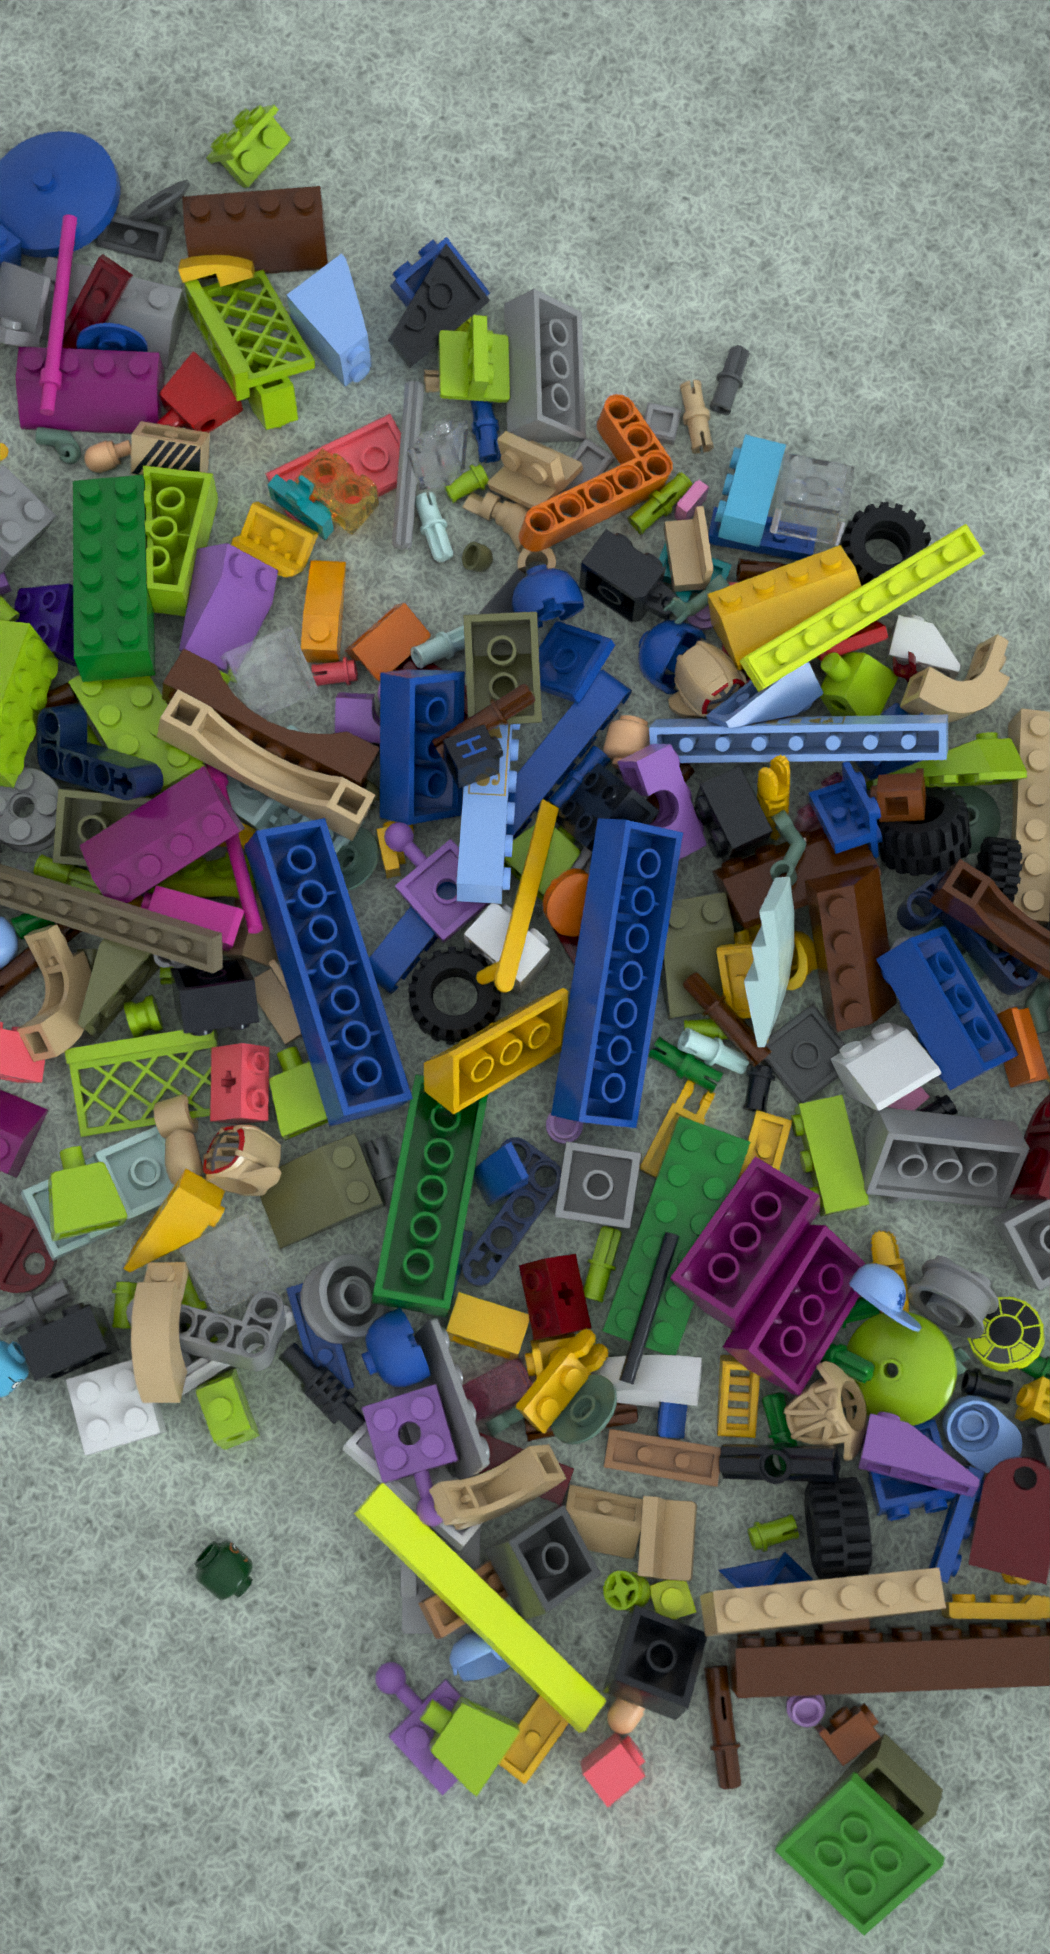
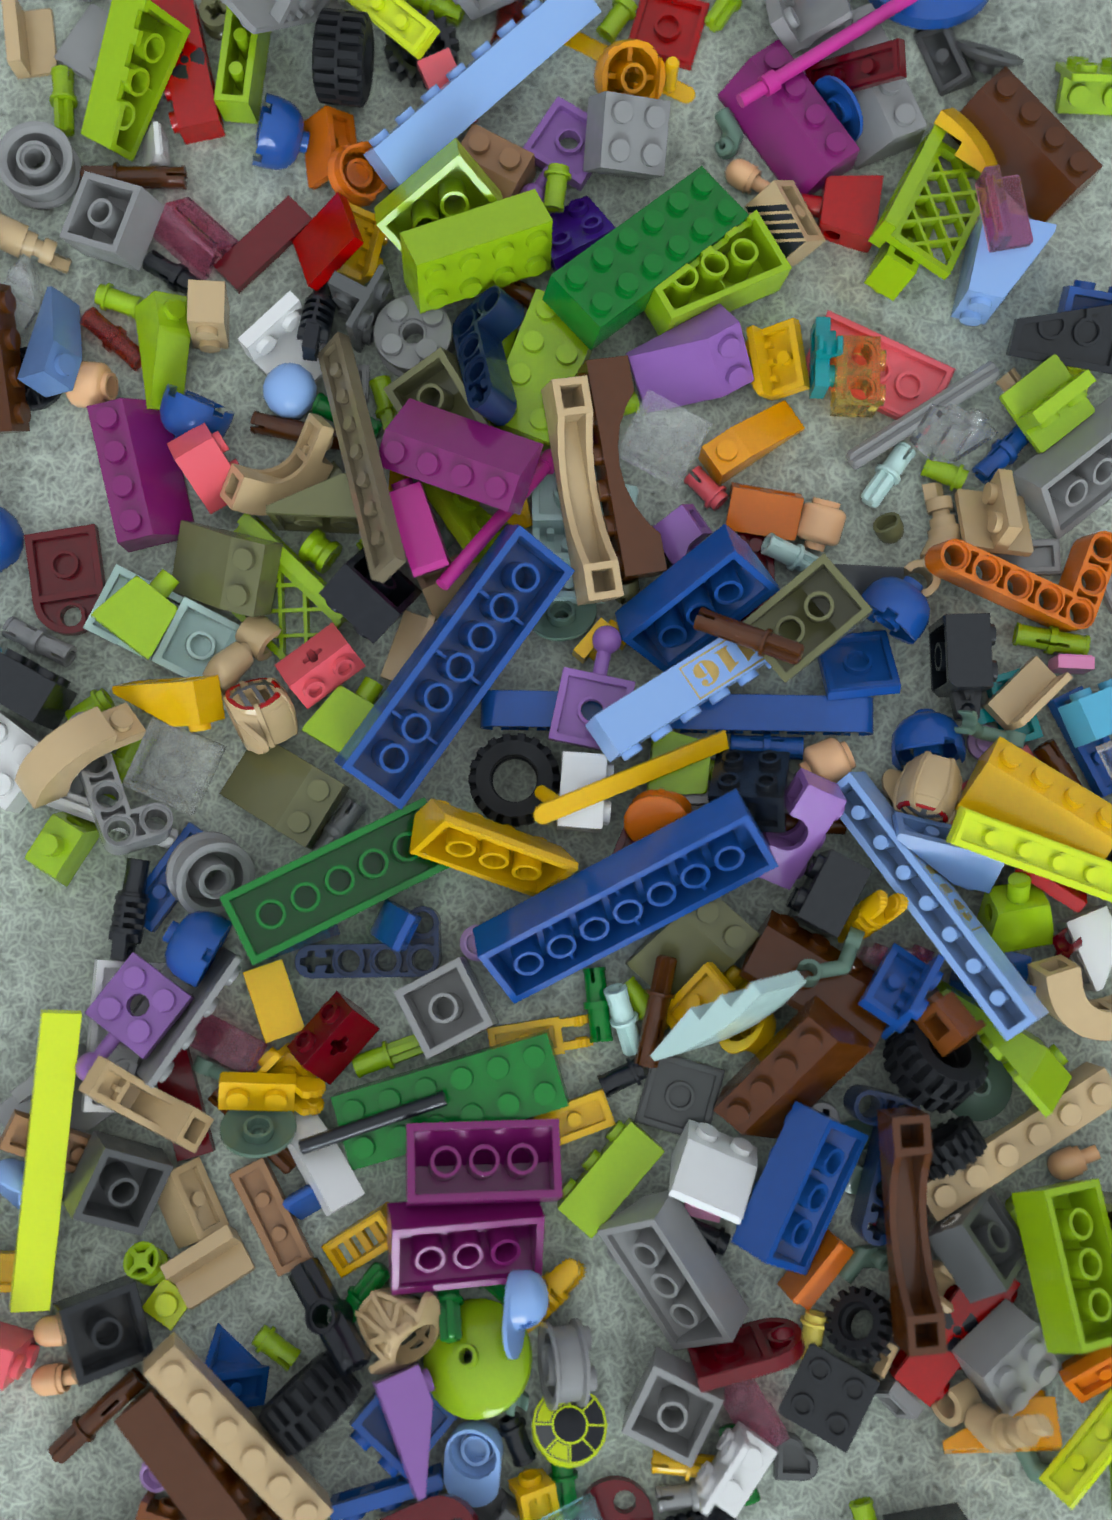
camera: 55 degrees right, 5 degrees up
black brick [443,725,503,789] -> none
none -> light nougat cylinder [31,1362,77,1396]
none -> olive slope [172,520,283,617]
none -> light nougat head [797,497,846,552]
none -> clear pink panel [975,165,1033,253]

